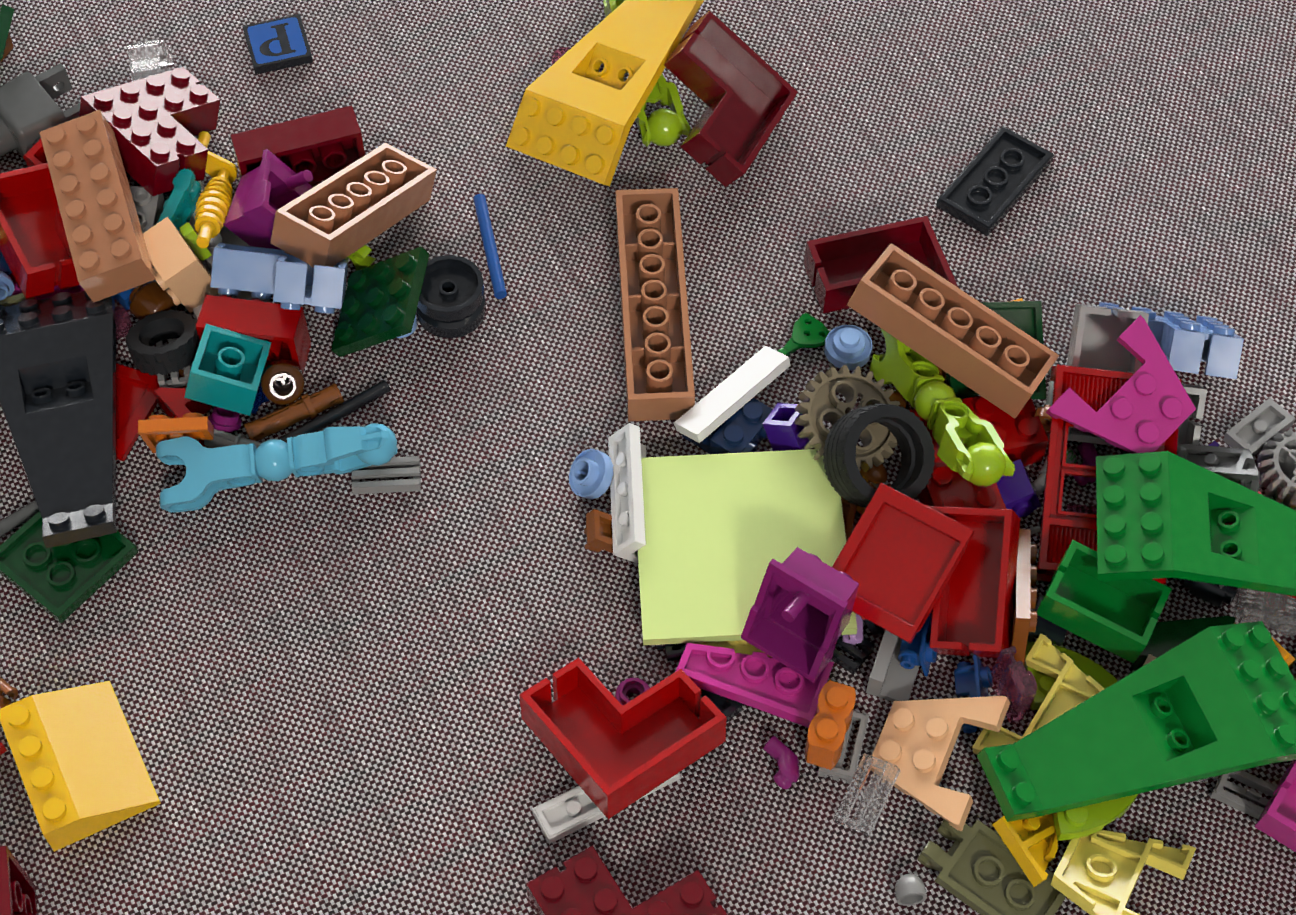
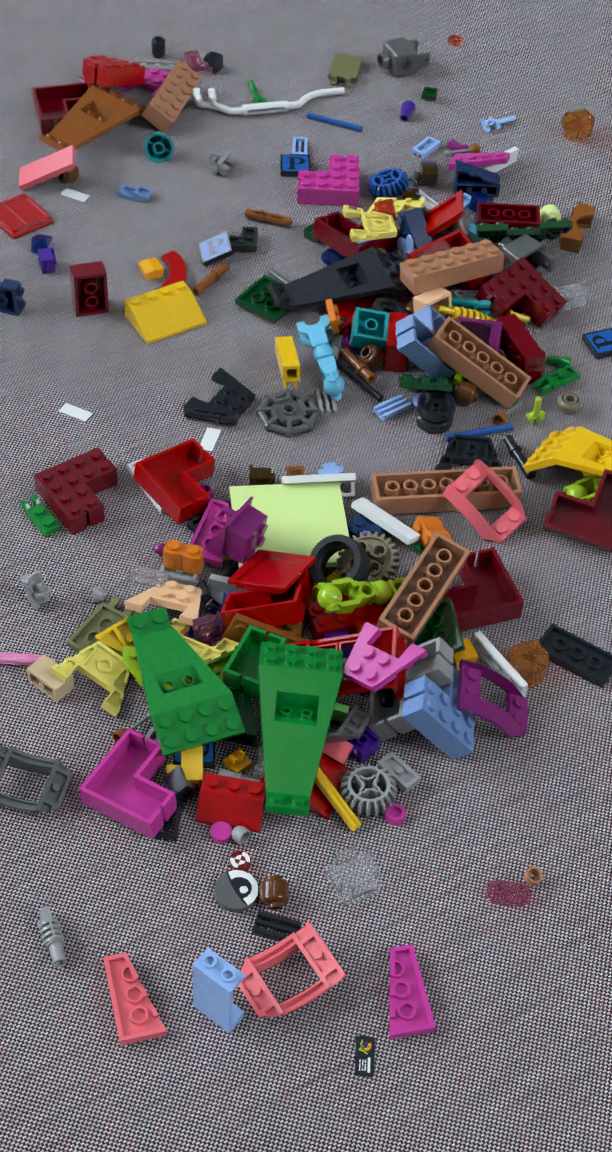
camera: 85 degrees right, 10 degrees down
none -> hinge [112,711,151,743]
none -> black wing [184,367,256,419]
none -> black pin [184,406,238,426]
none -> black piece [199,580,221,618]
none -> white sticker [200,428,221,451]
none -> dark brown brick [249,465,275,486]
none -> dark grey plate [256,389,321,437]
none -> yellow brick [275,336,300,389]
none -> light blue tile [373,394,411,421]
none -> orange brick [413,516,452,548]
none -> black wing [435,434,502,470]
none -> coral wedge [442,459,526,544]
none -> reddish brown head [453,381,479,406]
none -> magenta wedge [457,659,528,739]
none -> white tile [472,631,528,697]
none -> dark orange hinge [493,400,523,426]
none -> black pin [503,435,536,480]
none -> clear orange brick [508,640,549,688]
none -> lime bar [526,396,546,425]
none -> green hinge [533,365,580,396]
none -> green arm [546,356,572,367]
none -> dark tan cone [558,392,582,415]

